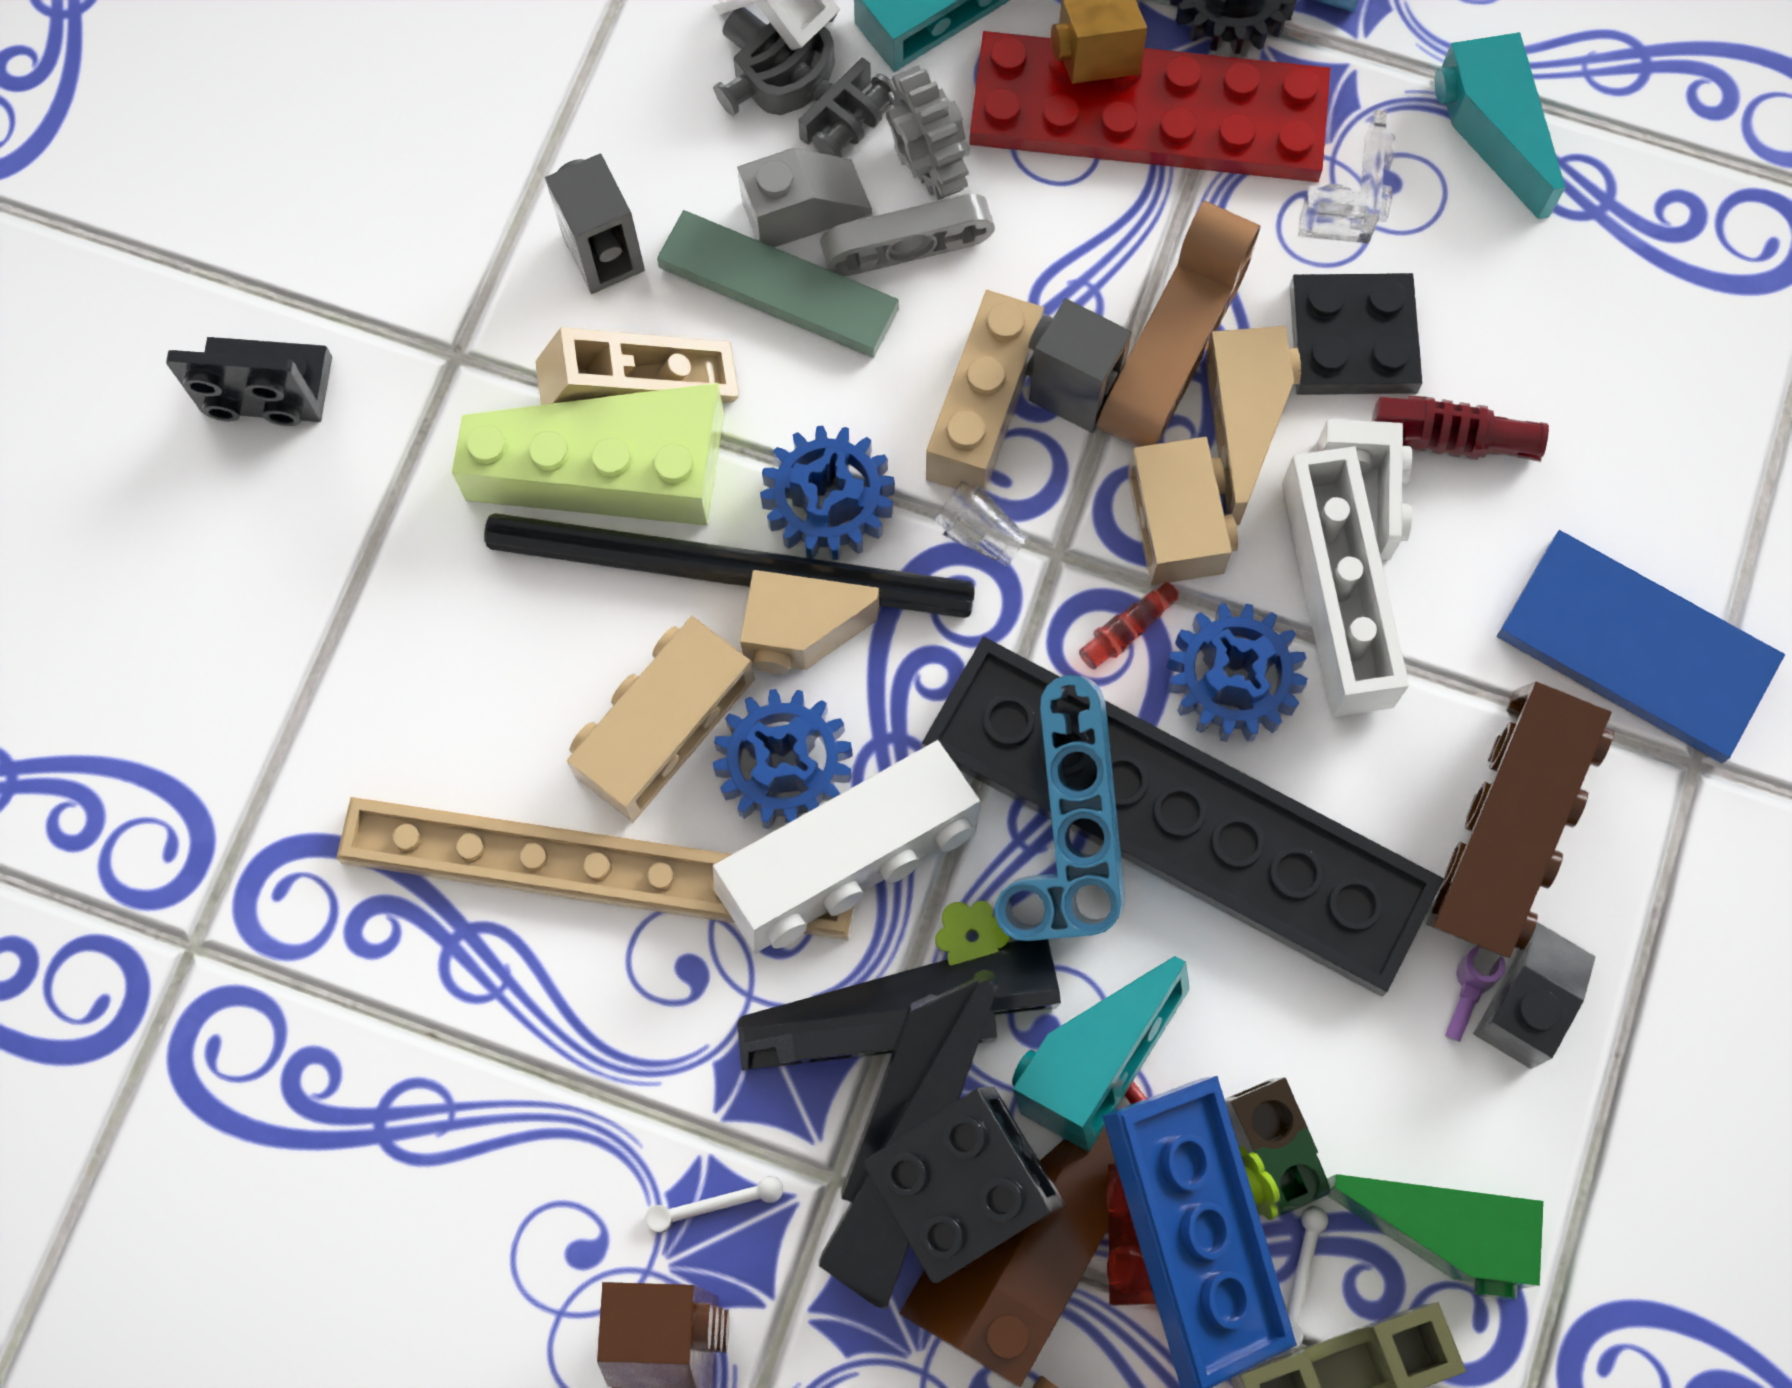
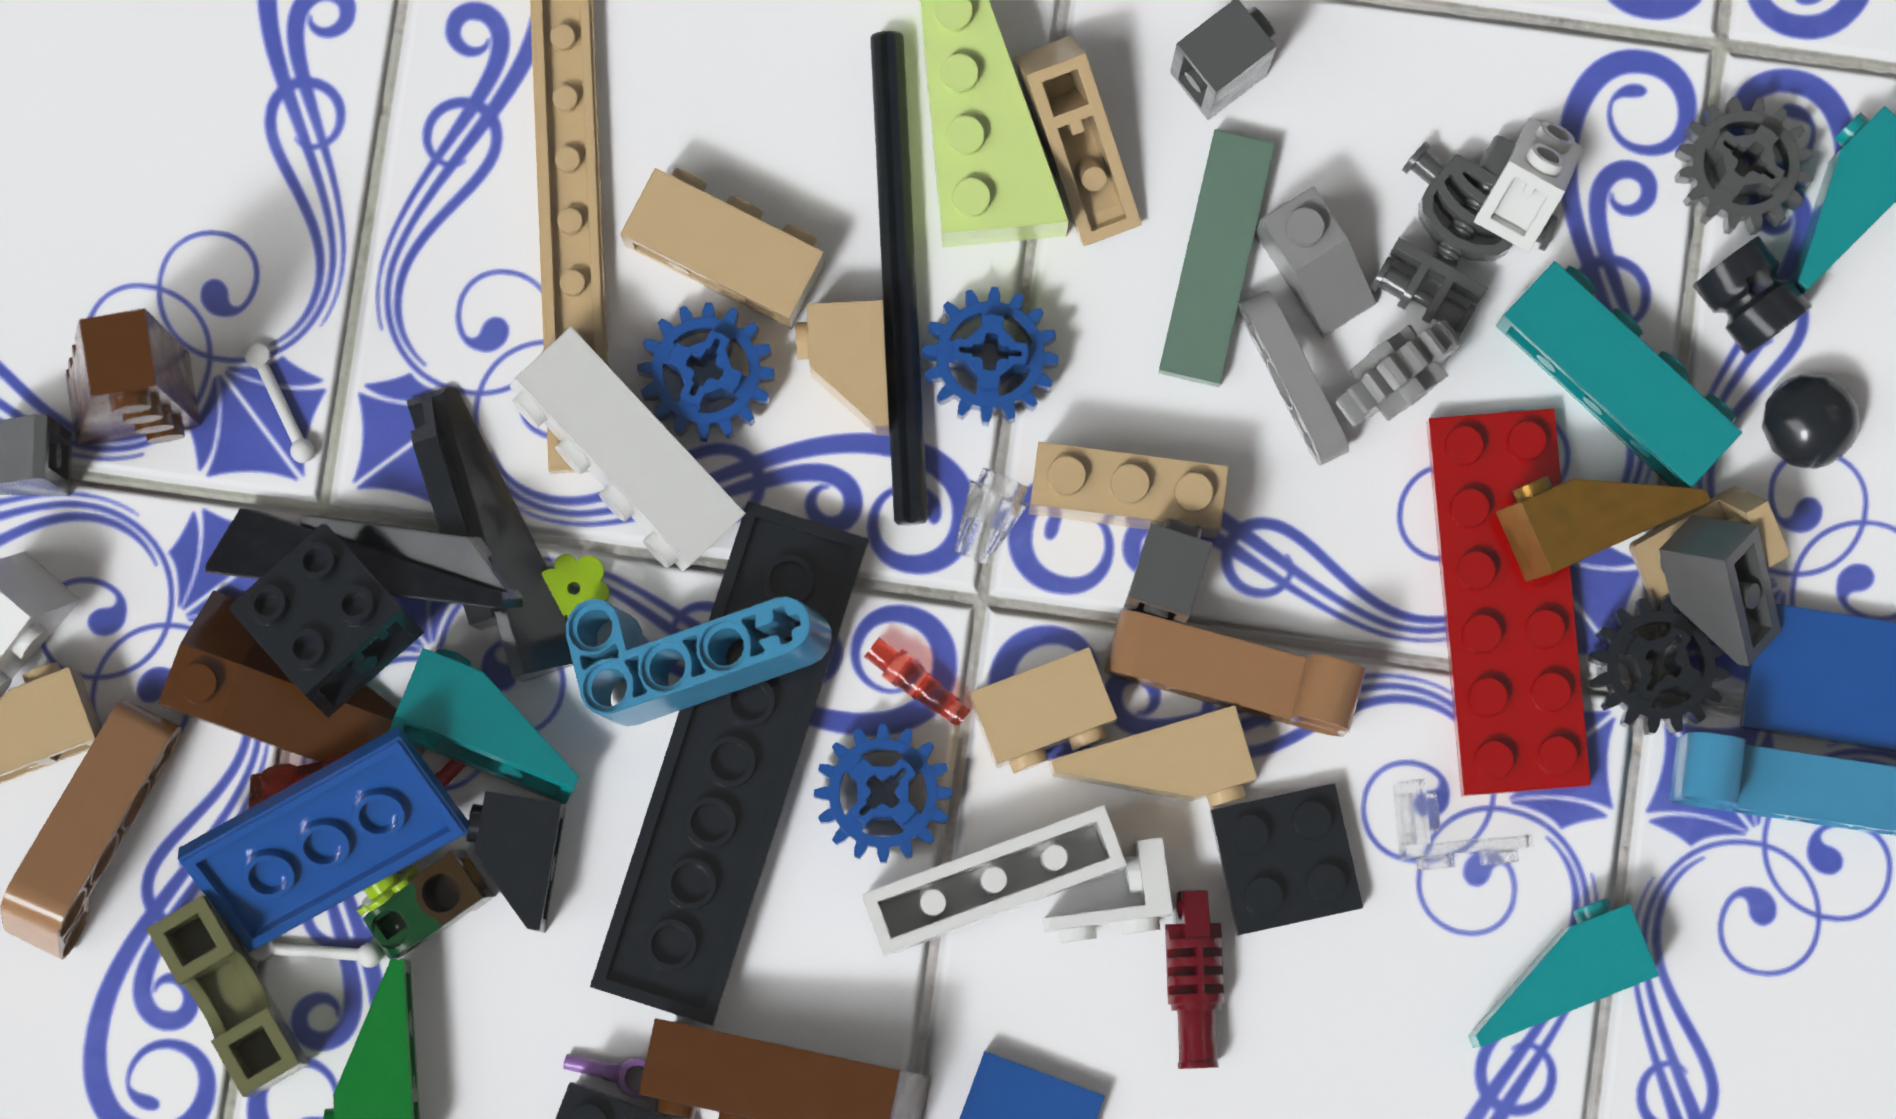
camera: 75 degrees right, 10 degrees up
none -> black slope [466,791,567,933]

